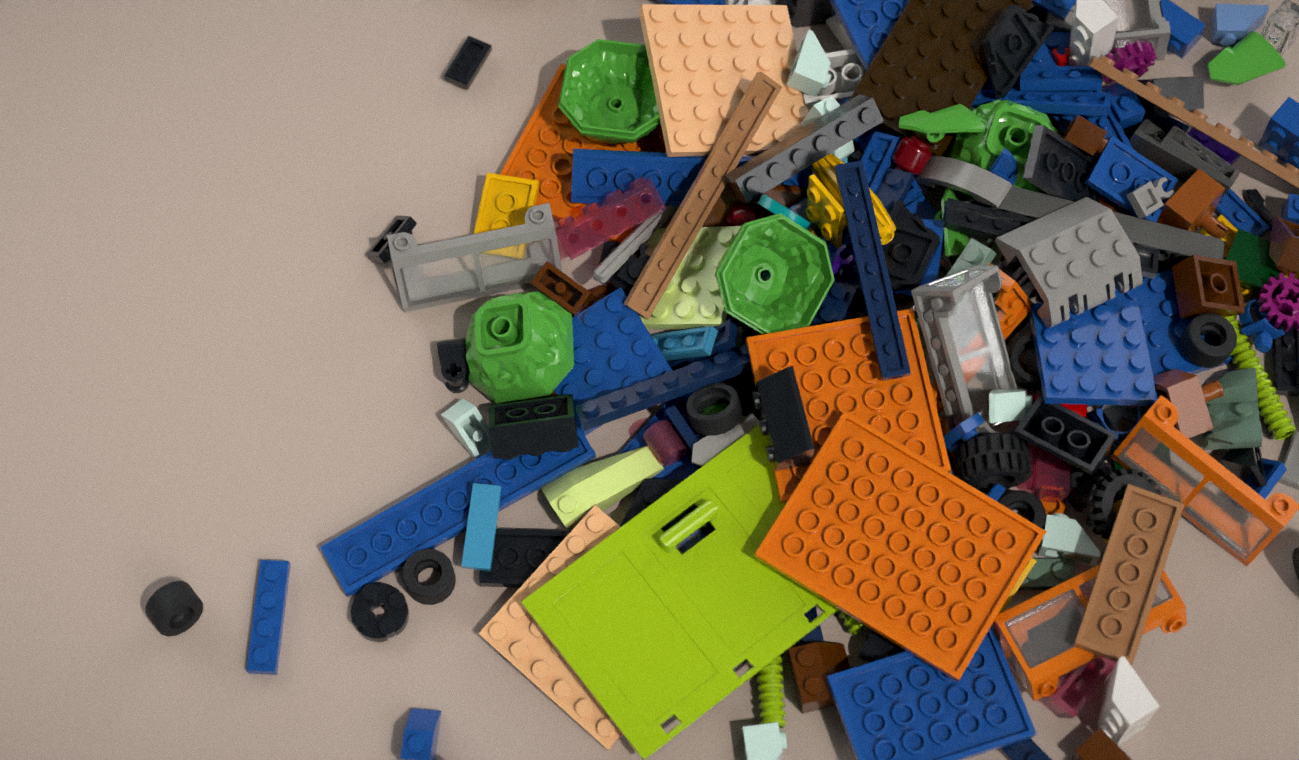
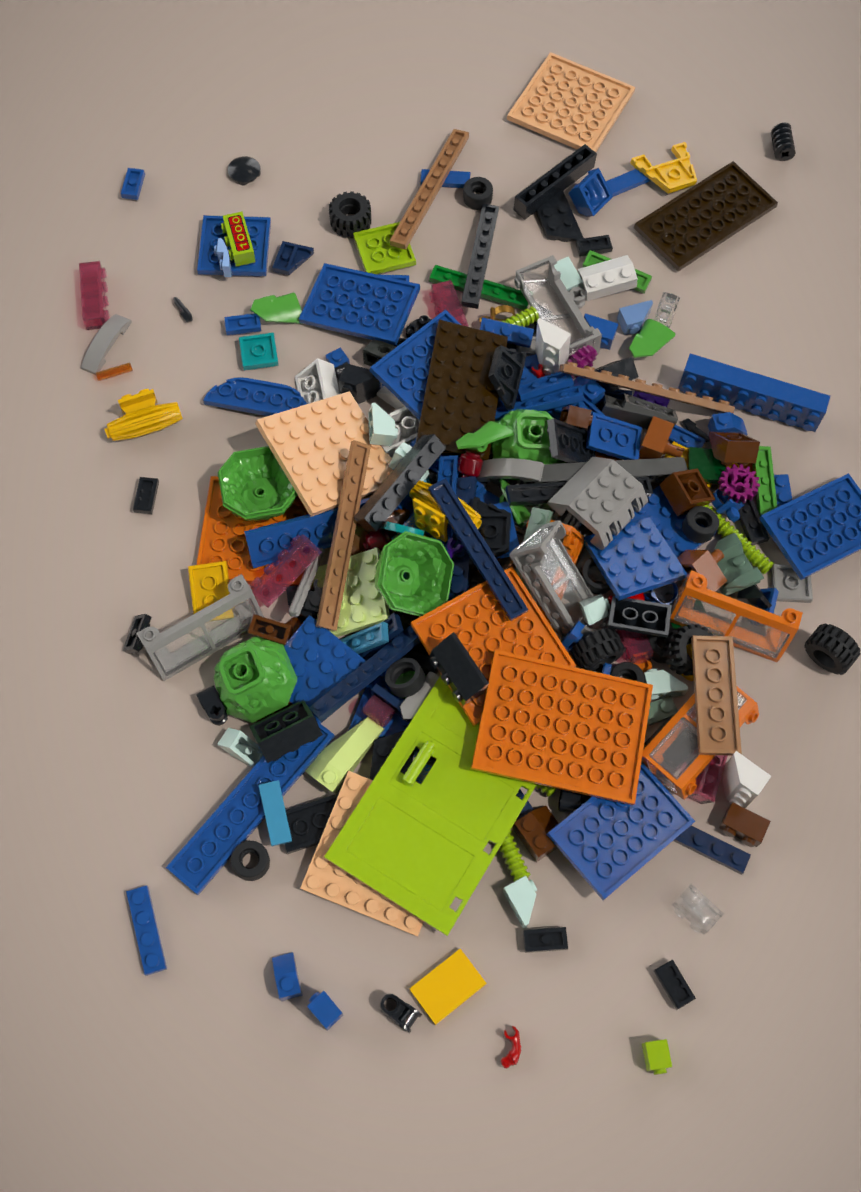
camera: 25 degrees left, 0 degrees up
black tyre [145,581,203,637] -> none
black plate [351,583,409,642] -> none
blue tile [989,148,1018,186] -> none
light grey plate [1126,177,1174,219] -> none

